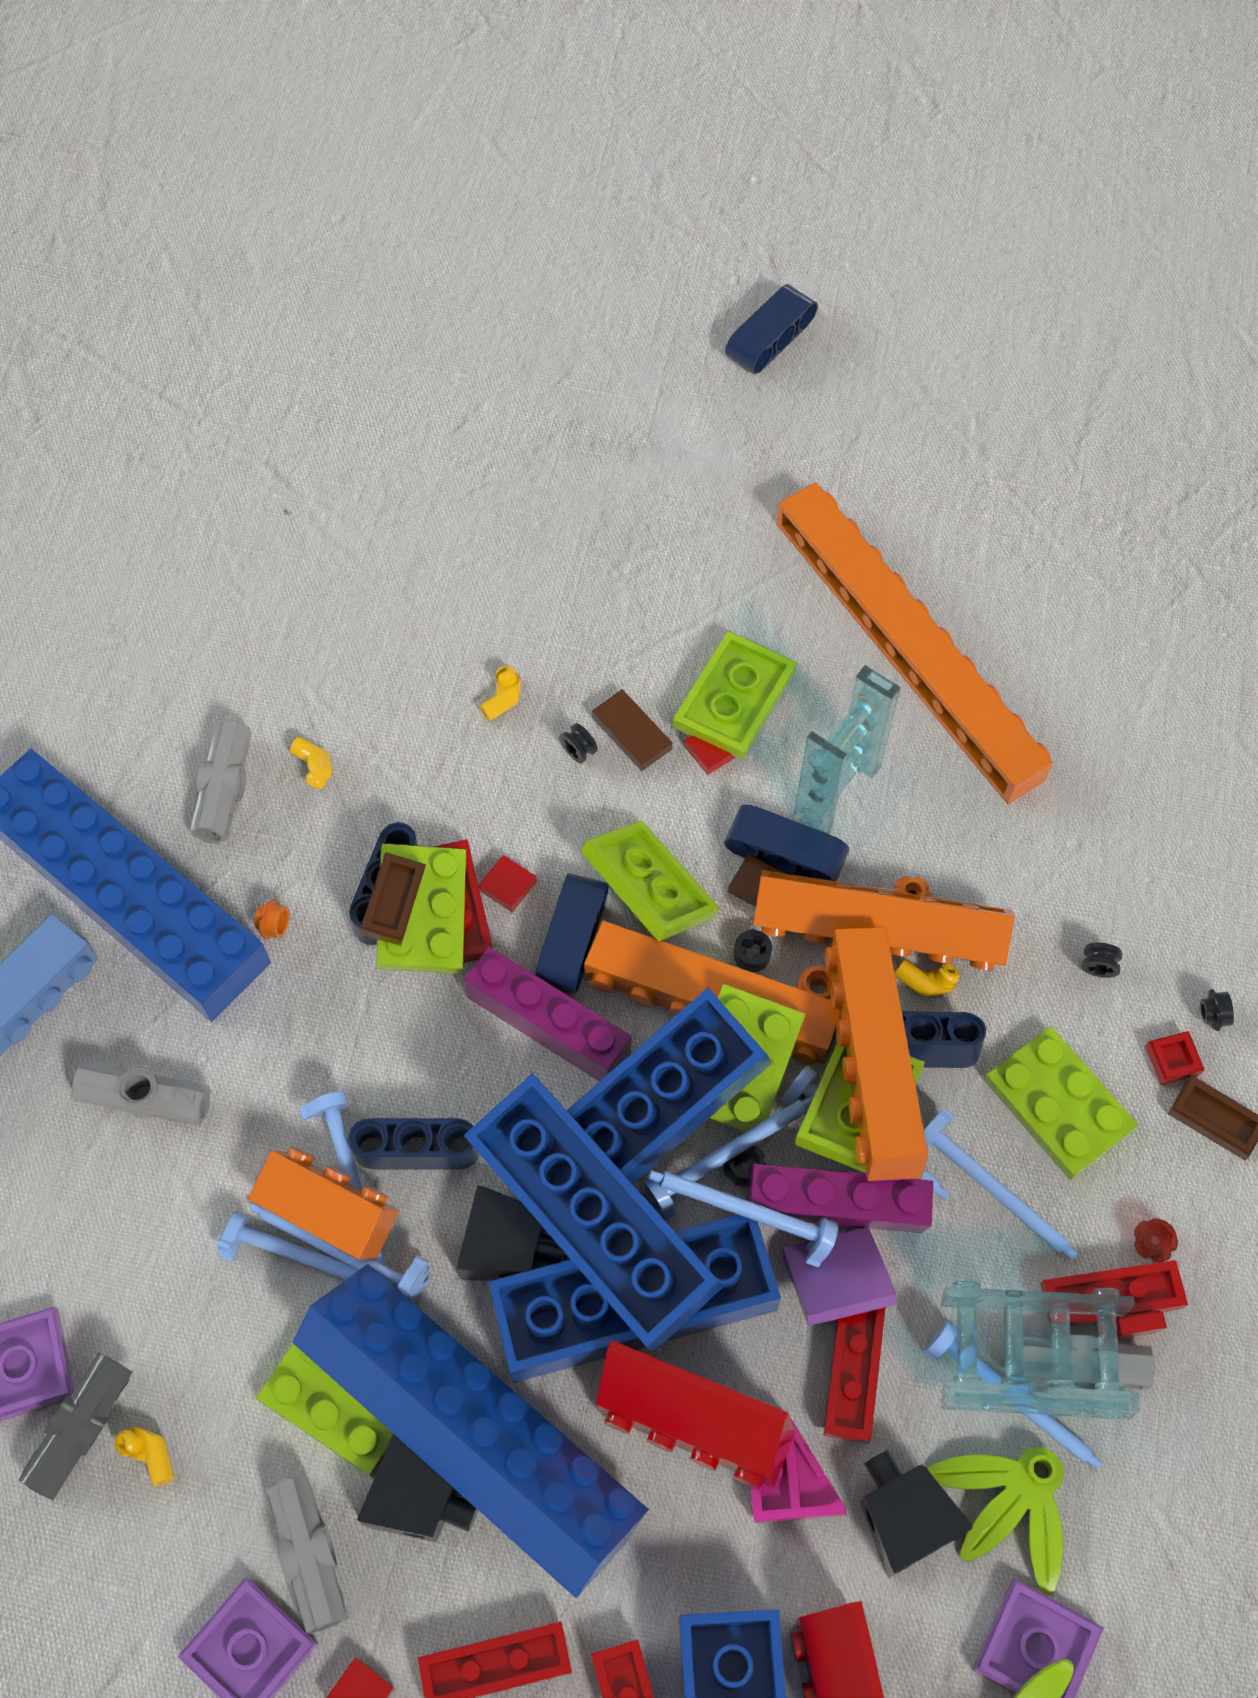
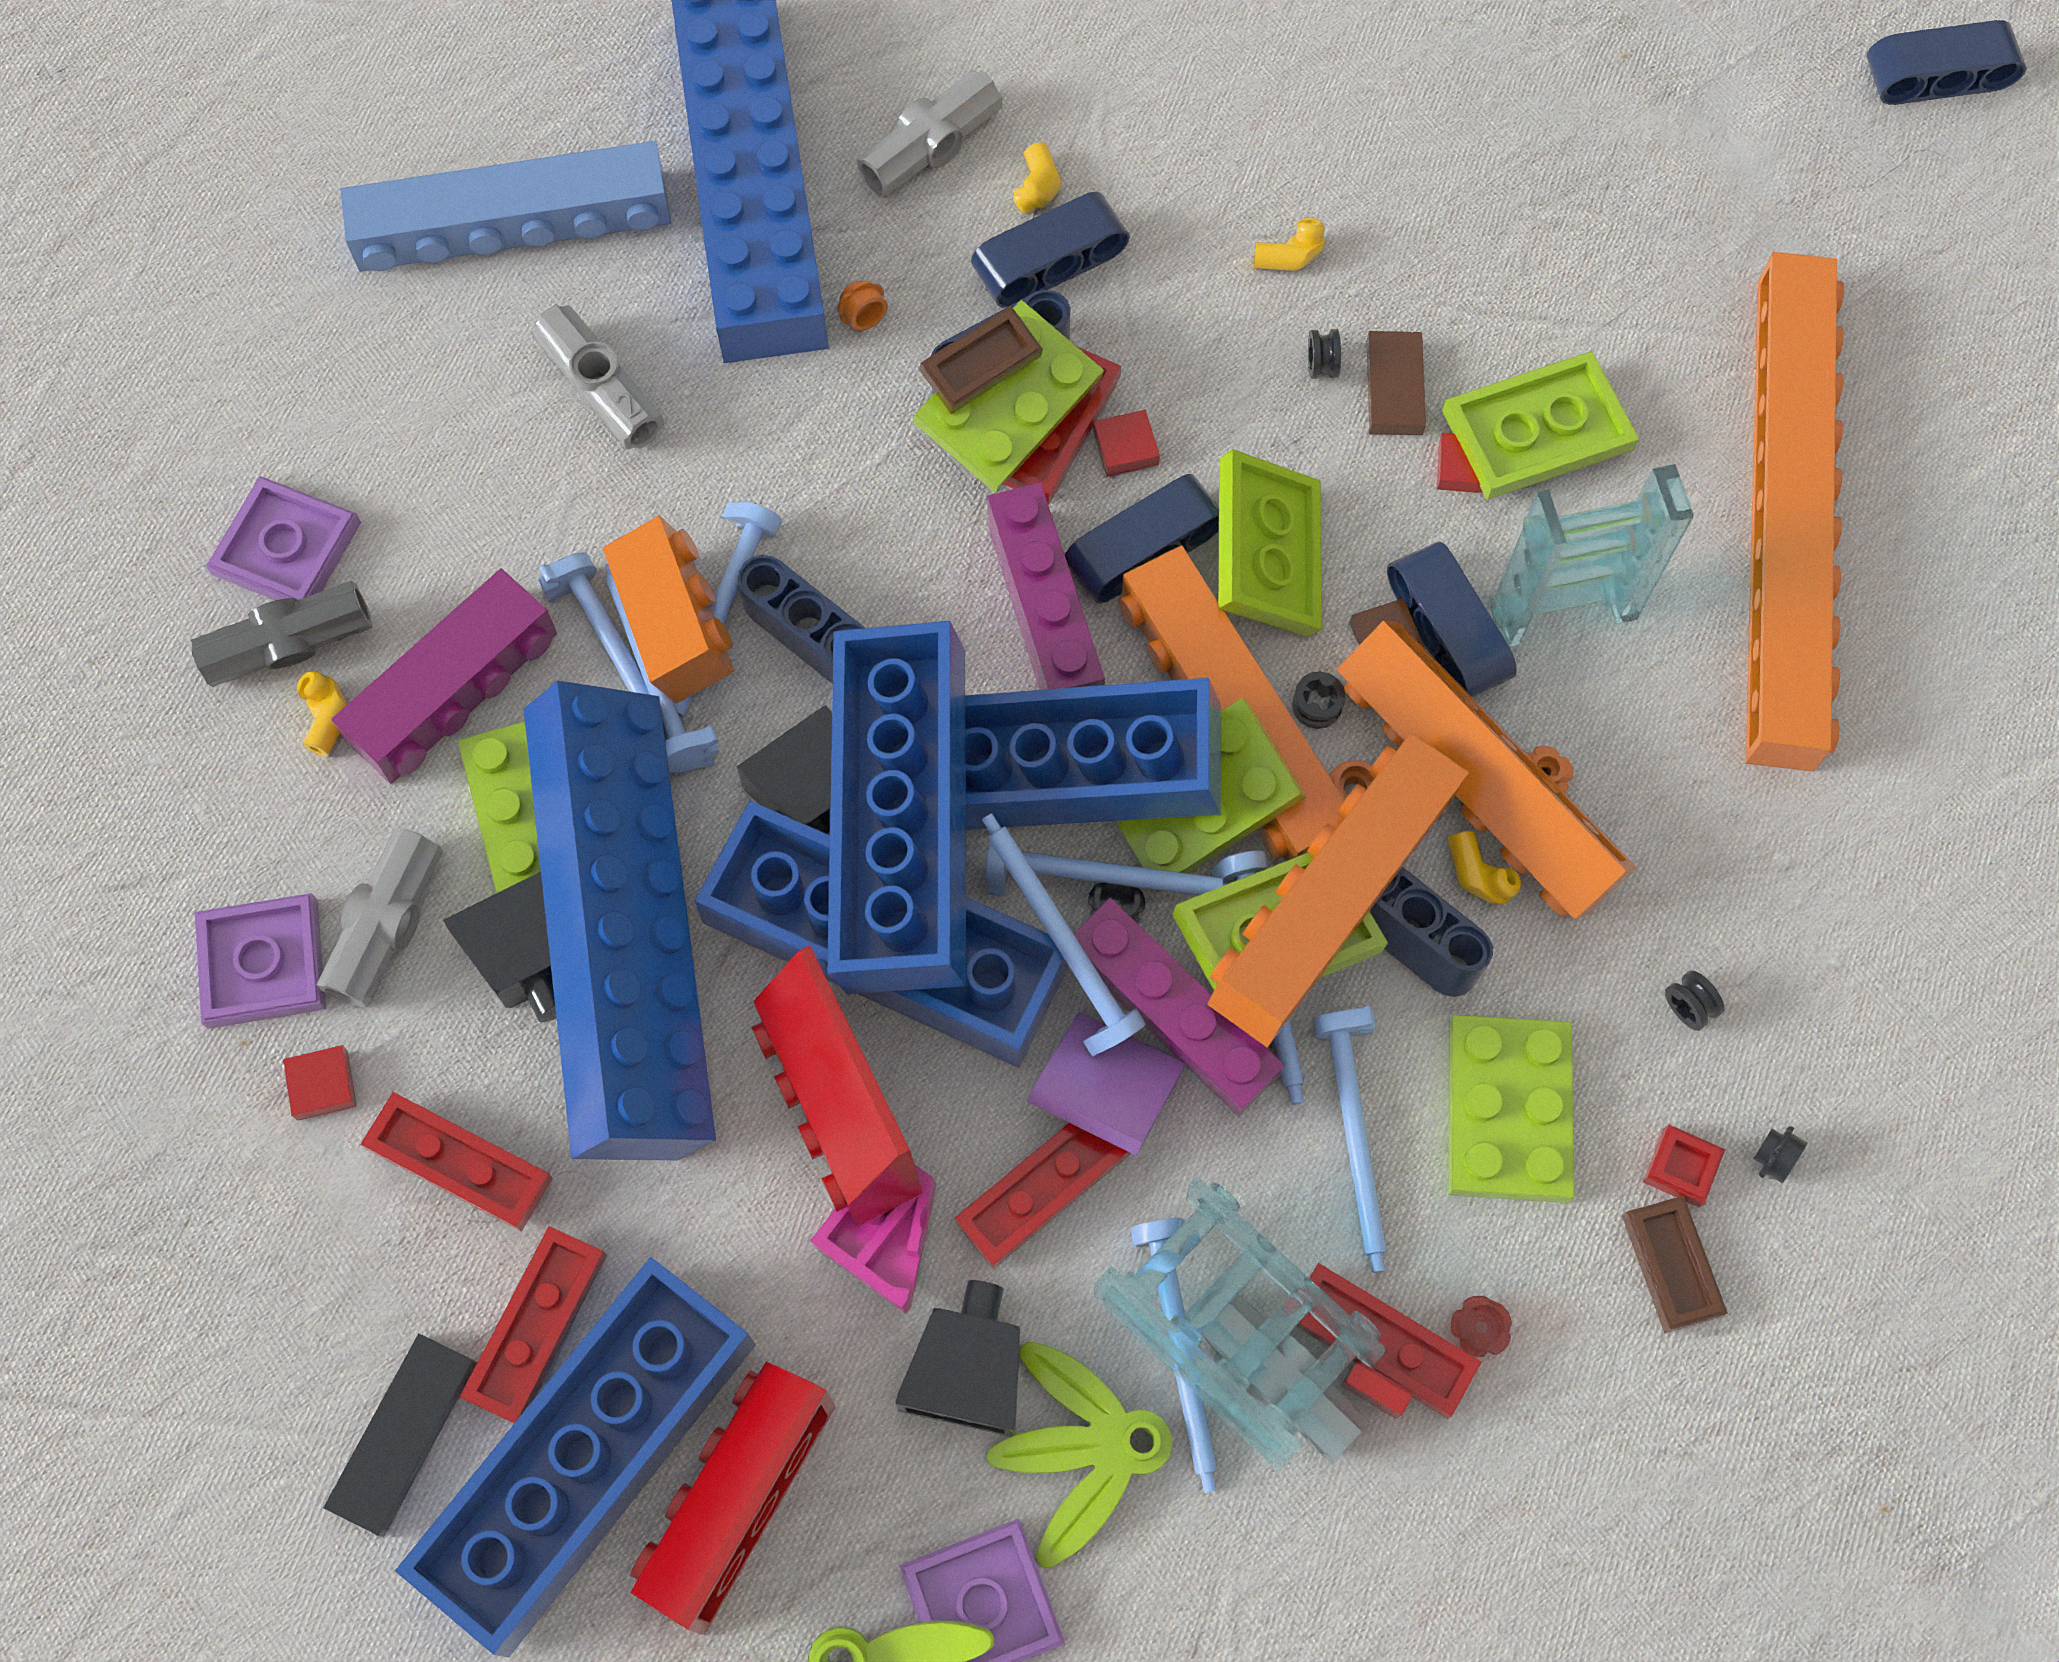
camera: 40 degrees right, 5 degrees up
none -> magenta brick [331,568,557,784]
none -> dark blue beam [971,192,1130,308]

